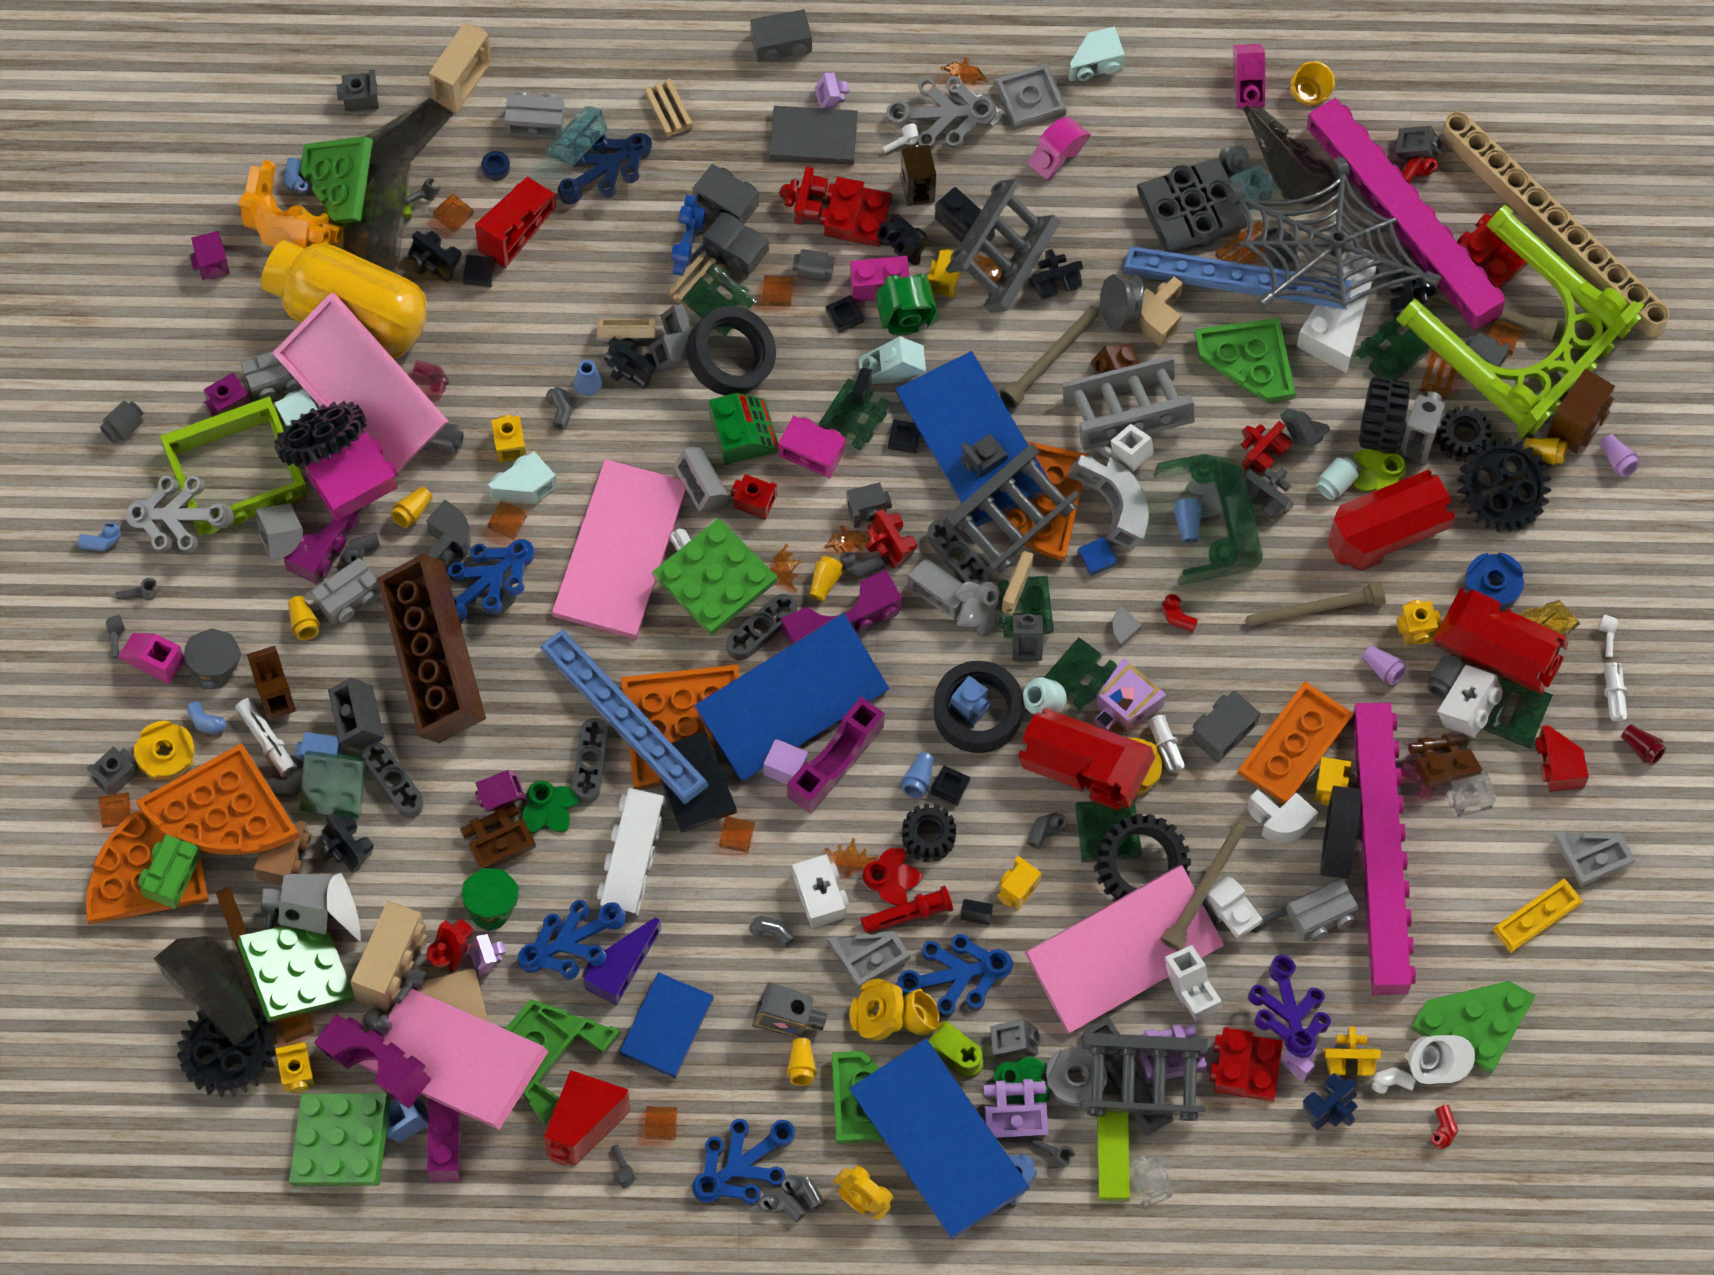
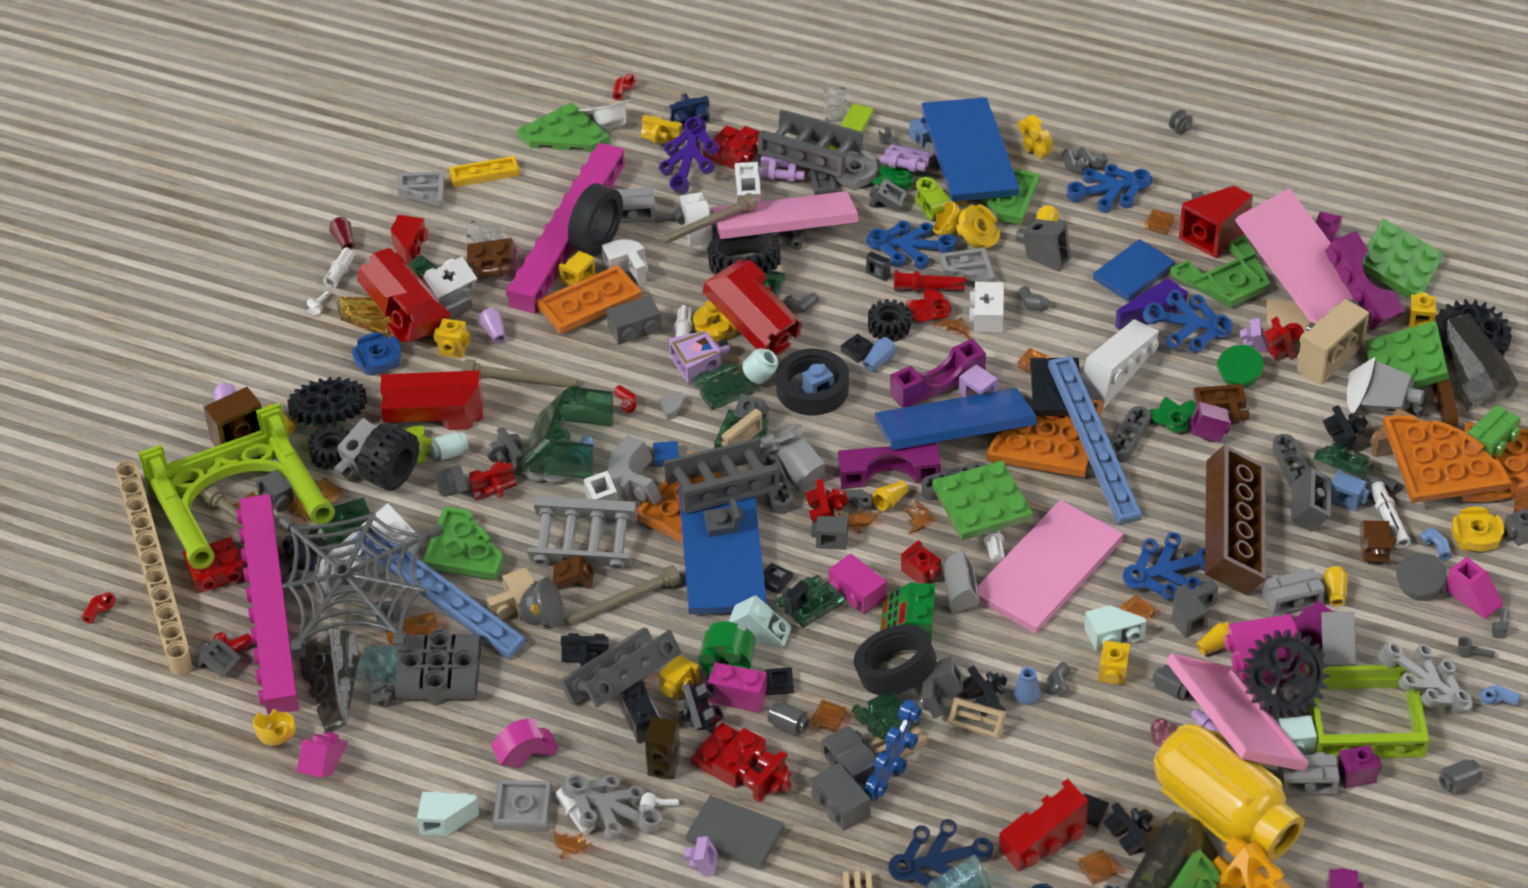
camera: 155 degrees left, 20 degrees down
yellow brick [997,856,1042,910] -> none
white arm [1372,1068,1416,1094] -> none
none -> red arm [81,592,116,624]

